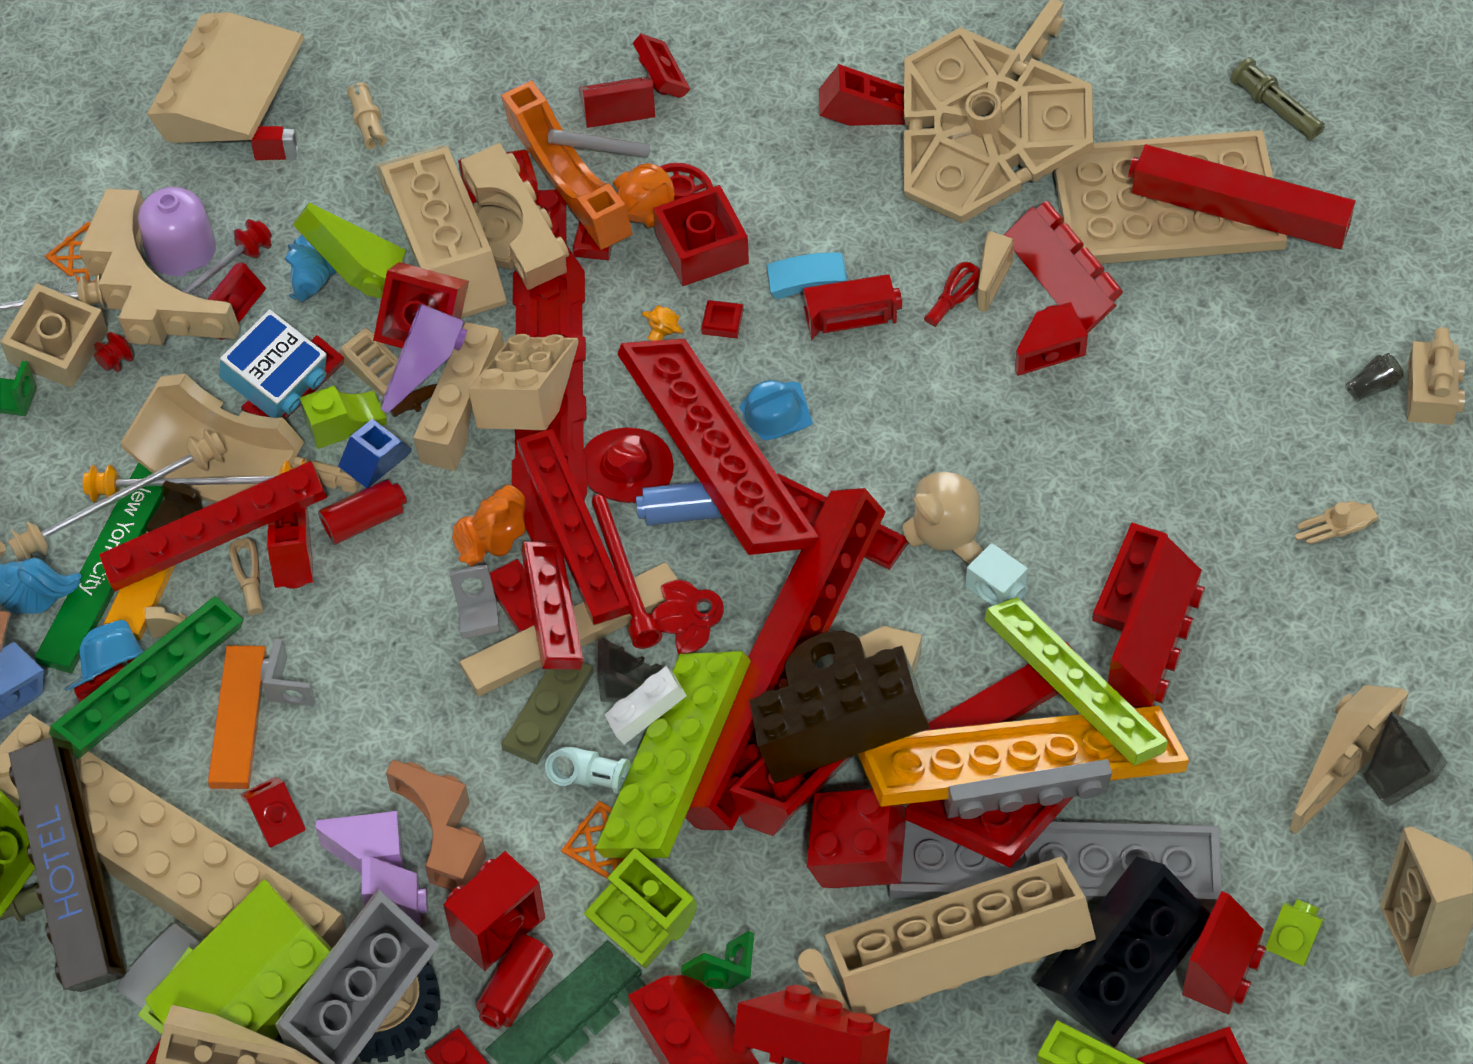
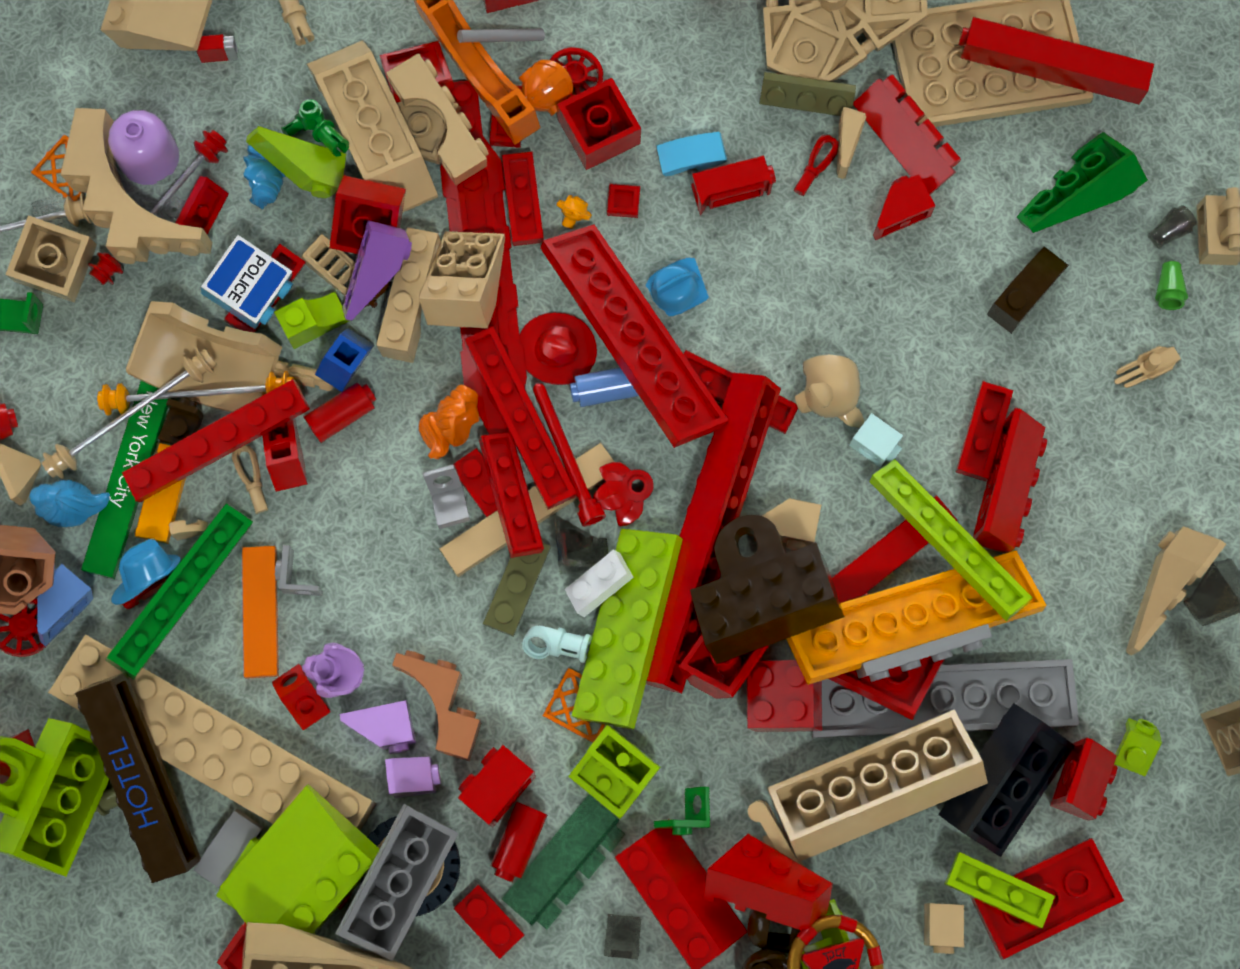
camera: 10 degrees left, 20 degrees up
none -> green pin [281,99,349,157]
none -> lavender hair [302,643,365,698]
none -> red plate [502,151,544,246]
none -> olive plate [759,72,856,116]
none -> dark brown slope [987,246,1069,334]
none -> green wedge [1017,132,1148,233]
none -> bright green cone [1155,261,1188,310]

